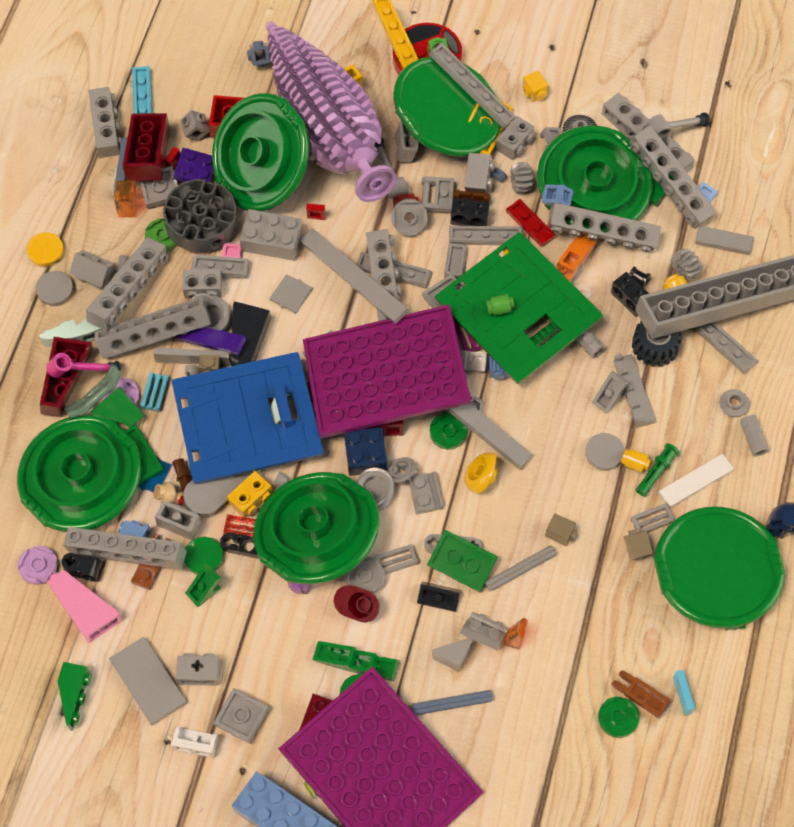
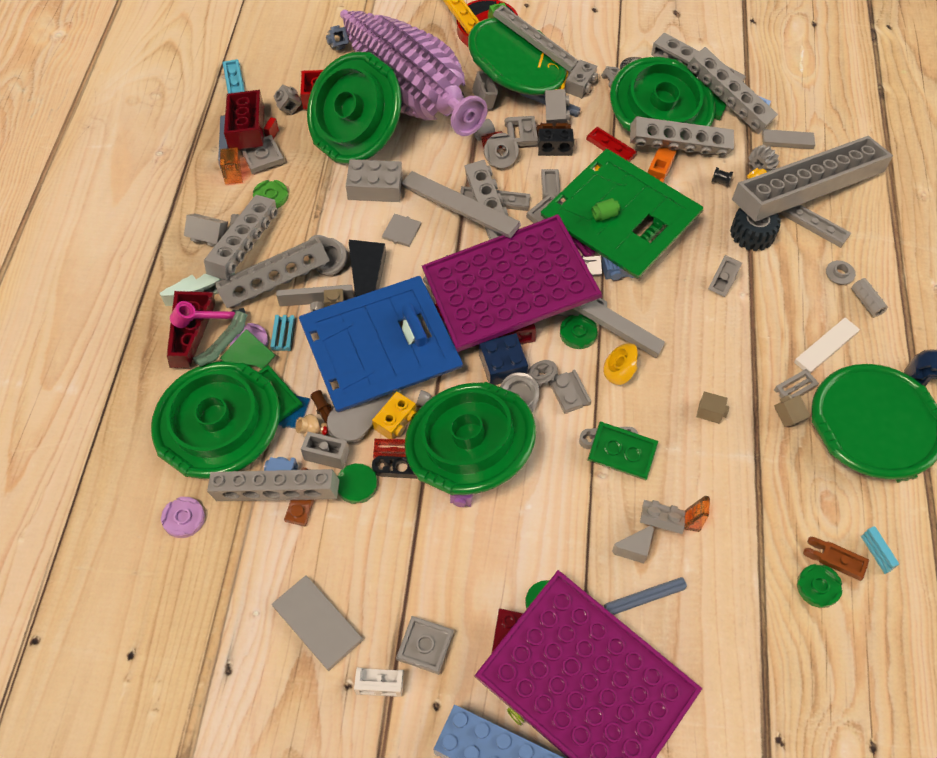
camera: 10 degrees left, 5 degrees down
yellow tile [26,232,64,267] -> none
light grey tile [36,271,74,306] -> none
bright pink slope [47,570,122,643] -> none
green slope [57,662,92,731] -> none
black piece [61,553,102,581] -> none
light grey brick [88,87,122,158] -> none
dark grey brick [163,179,237,252] -> none
dark purple plate [173,147,213,182] -> none
dark purple tile [175,327,246,355] -> none
light grey brick [176,653,220,686] -> none
light grey brick [183,269,222,299] -> none
green slope [185,564,221,607] -> none
light grey plate [191,254,249,278] -> none
bright pink tile [221,243,242,258] -> none
red tile [306,203,326,220] -> none
green slope [312,641,399,681] -> none
dark red piece [333,585,380,623] -> none
light grey tile [345,556,385,594] -> none
light grey tile [374,544,418,575] -> none
black slope [417,581,461,612] -> none
light grey tile [449,226,522,245] -> none
light grey axle [485,546,556,591] -> none
light grey gear [510,162,533,193] -> none
yellow brick [522,70,549,103] -> none
medium blue brick [542,185,573,206] -> none
light grey axle [576,329,605,358] -> none
light grey tile [585,433,624,471] -> none
black brick [611,271,649,317] -> none
light grey hinge [613,354,655,428] -> none
yellow brick [621,449,651,473] -> none
green pin [635,443,680,497] -> none
light grey piece [647,112,710,139] -> none

